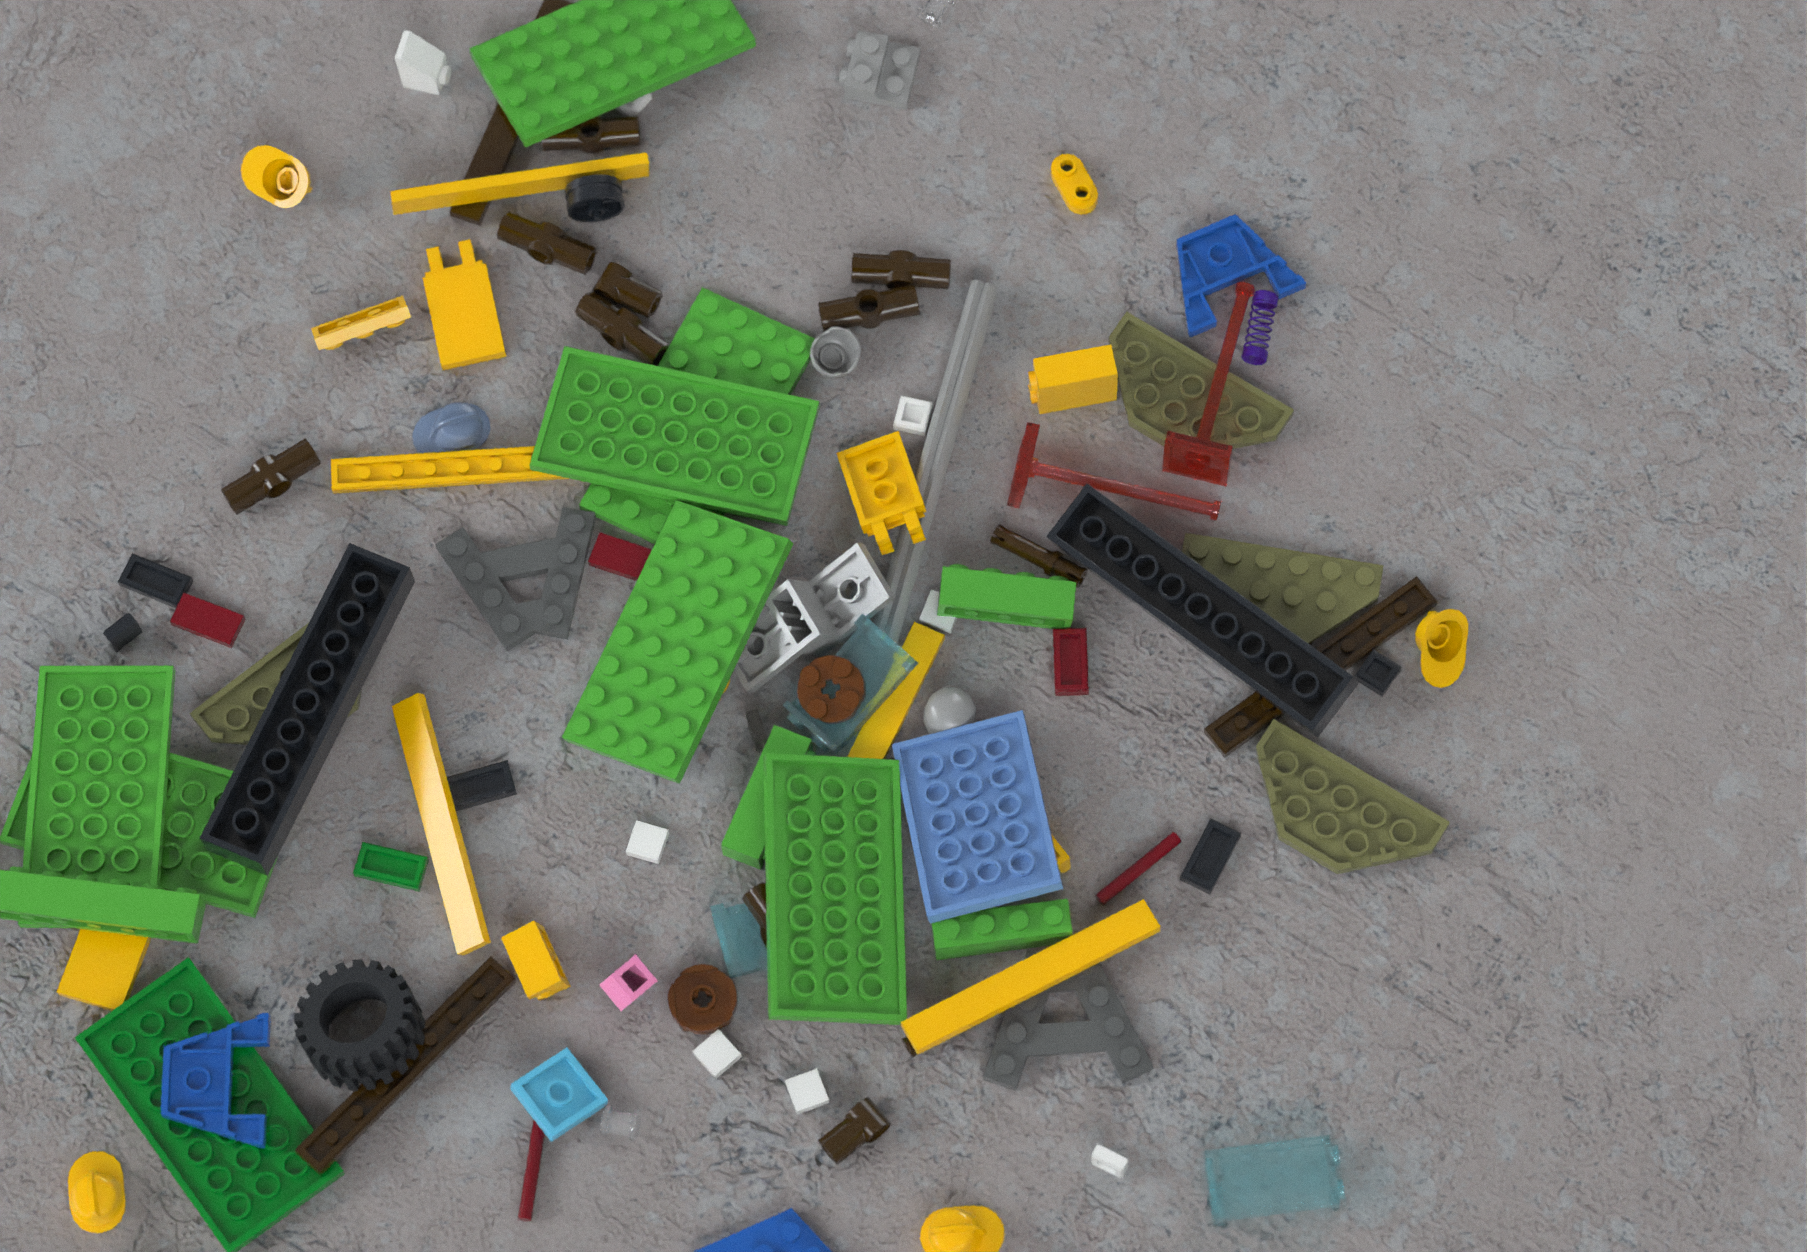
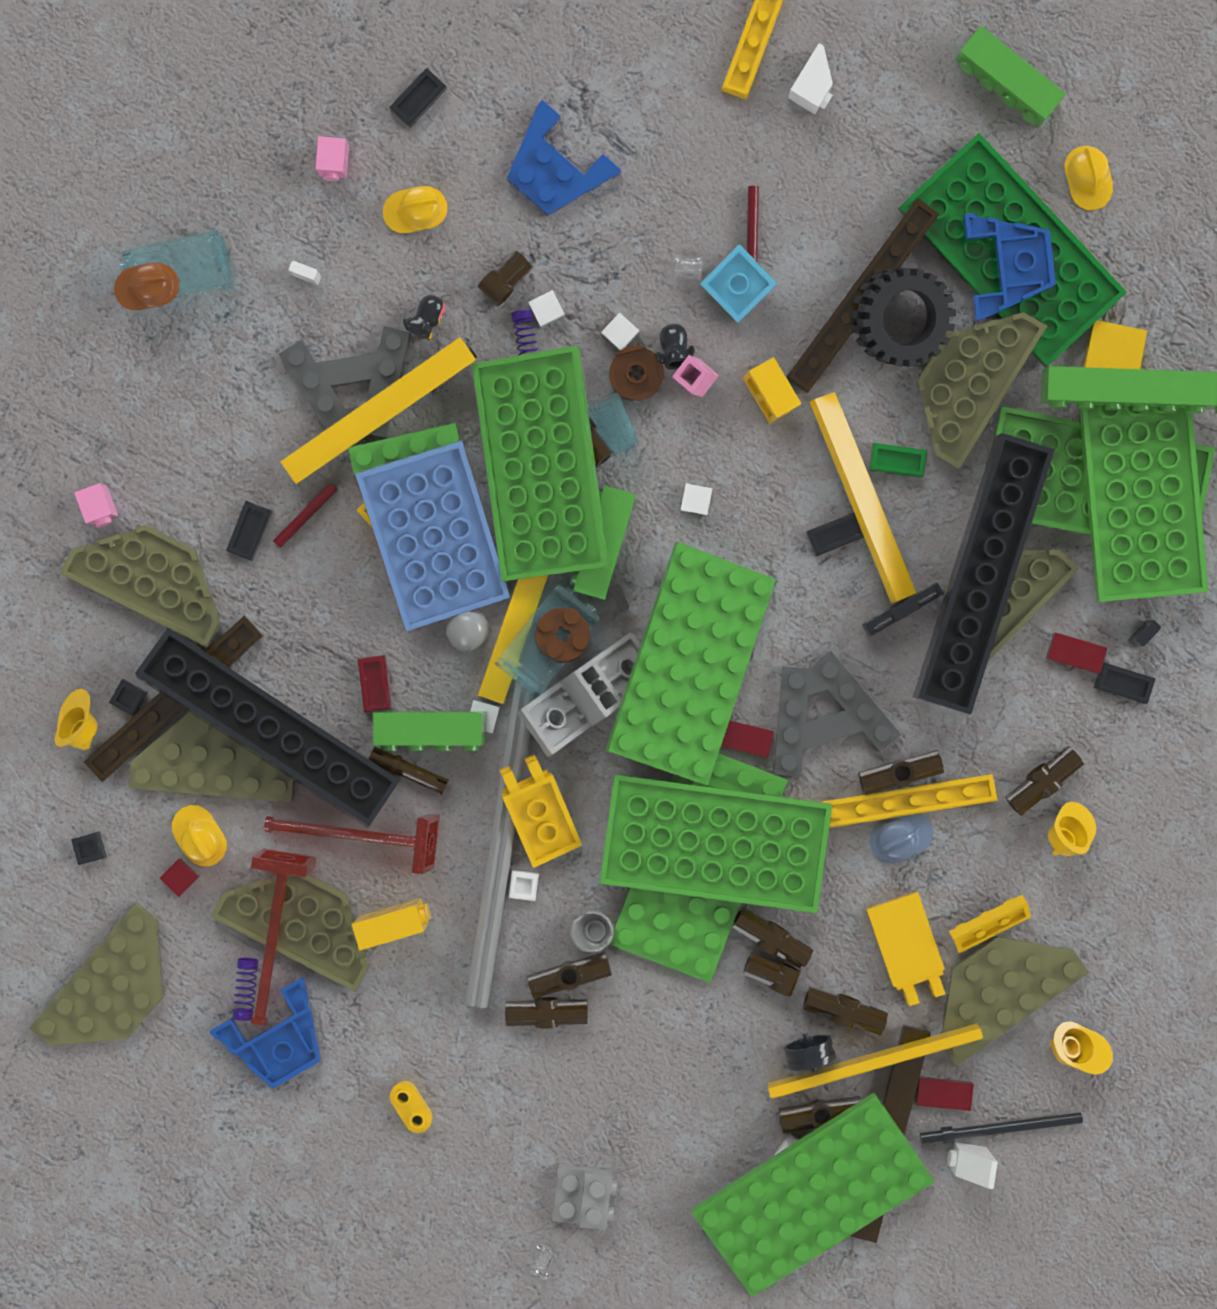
camera: 170 degrees right, 20 degrees up
none -> olive plate [29,903,164,1046]
none -> black tile [71,831,107,865]
none -> bright pink brick [74,483,118,528]
none -> dark orange piece [114,262,179,310]
none -> dark red tile [160,858,200,897]
none -> yellow piece [172,805,227,866]
none -> black animal [403,295,445,340]
none -> dark purple piece [511,309,538,356]
none -> black animal [655,324,695,370]
none -> dark brown piece [858,750,944,795]
none -> black piece [862,582,944,636]
none -> dark red tile [915,1076,974,1111]
none -> olive plate [918,312,1047,470]
none -> black bar [919,1112,1083,1144]
none -> olive plate [940,936,1089,1067]
none -> yellow piece [1048,802,1096,856]

